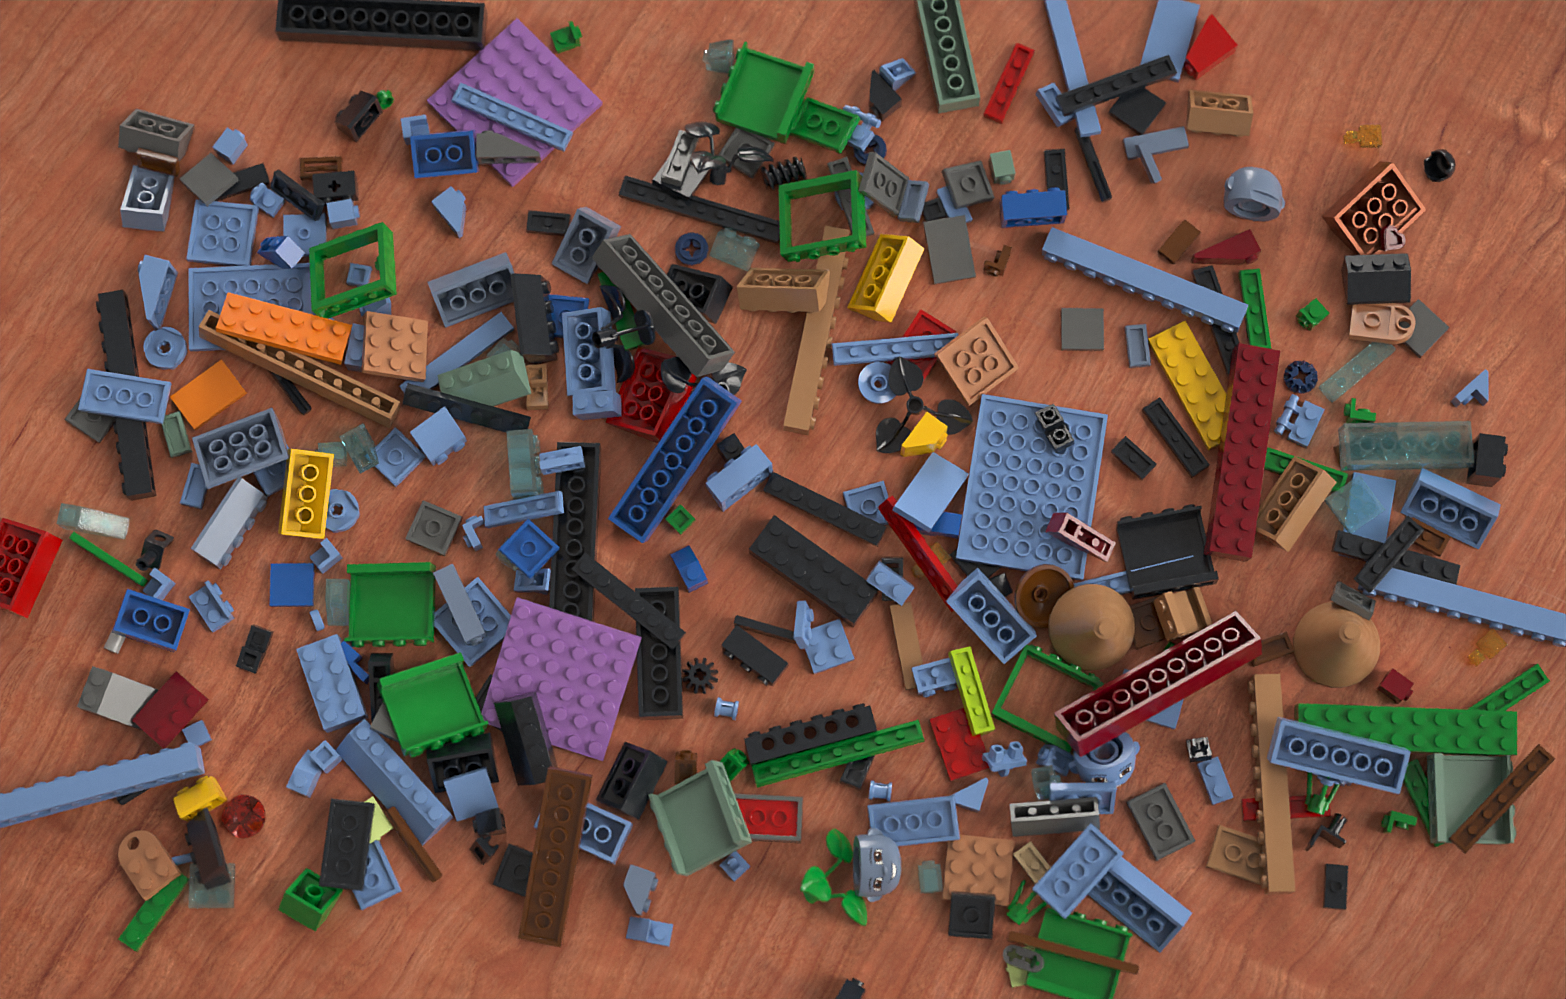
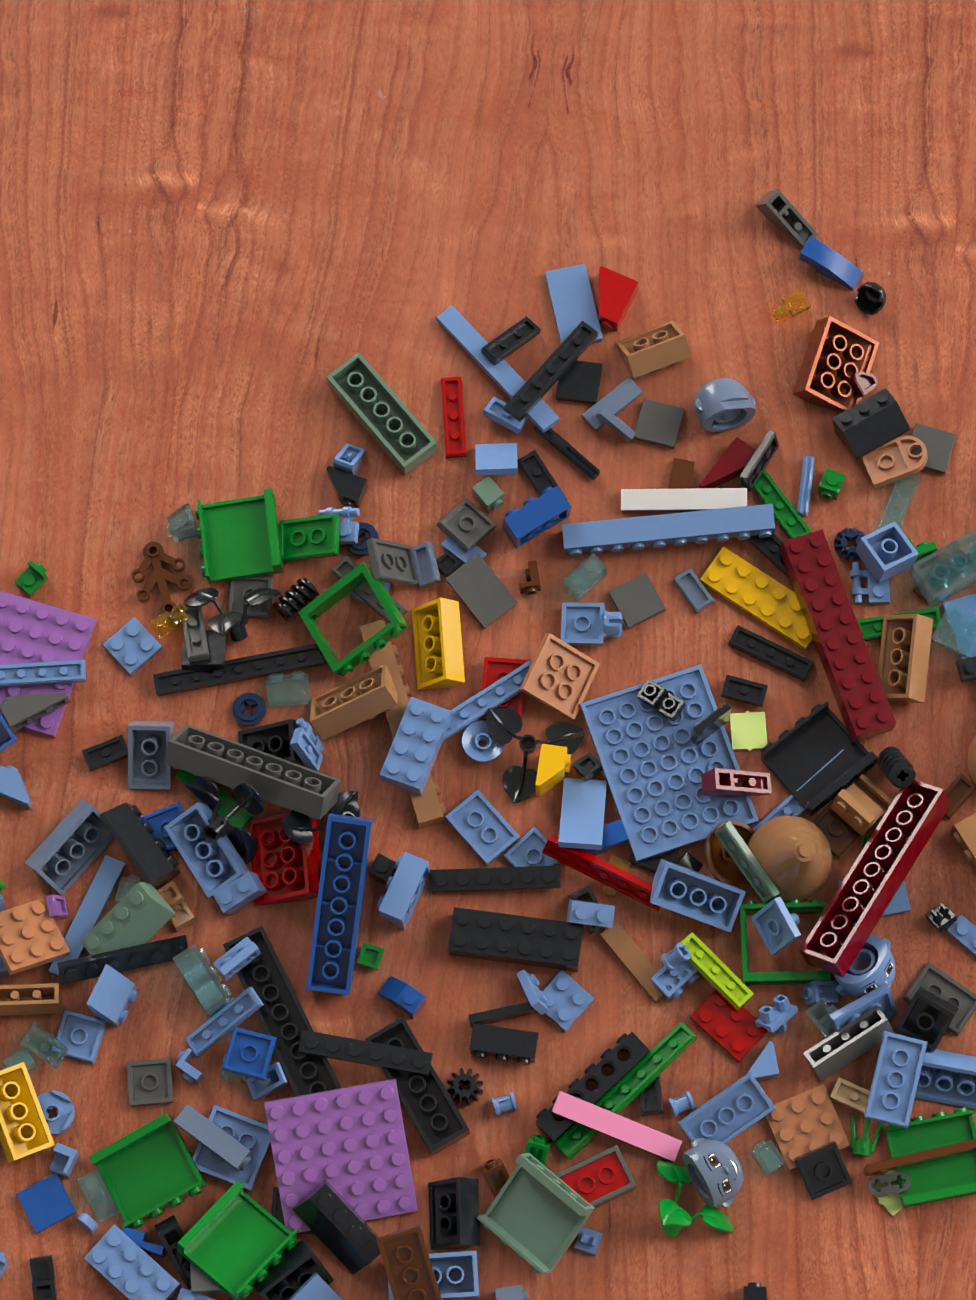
camera: 25 degrees left, 5 degrees down
none -> medium lavender tile [46,894,69,919]
none -> medium blue plate [103,617,163,676]
none -> reddish brown plant [131,542,191,620]
none -> clear yellow plate [149,603,188,638]
none -> medium blue plate [290,718,324,771]
none -> medium blue brick [380,697,452,795]
none -> medium blue plate [445,790,520,866]
none -> medium blue tile [475,443,518,476]
none -> black tile [481,316,541,365]
none -> bright pink tile [552,1091,682,1162]
none -> medium blue plate [560,602,623,646]
none -> clear light blue brick [563,554,607,602]
none -> black plate [572,752,603,781]
none -> white tile [621,488,747,511]
none -> dark grey tile [634,399,684,449]
none -> medium blue bush [661,943,690,971]
none -> black tile [691,703,731,746]
none -> sand green tile [714,821,780,903]
none -> yellowish green piece [730,711,767,752]
none -> black tile [740,430,779,491]
none -> medium blue tile [751,897,801,956]
none -> dark grey slope [755,189,818,248]
none -> medium blue axle [797,456,815,516]
none -> blue slope [799,236,863,290]
none -> medium blue brick [855,521,919,583]
none -> black piece [877,747,916,788]
none -> black brick [896,986,959,1051]

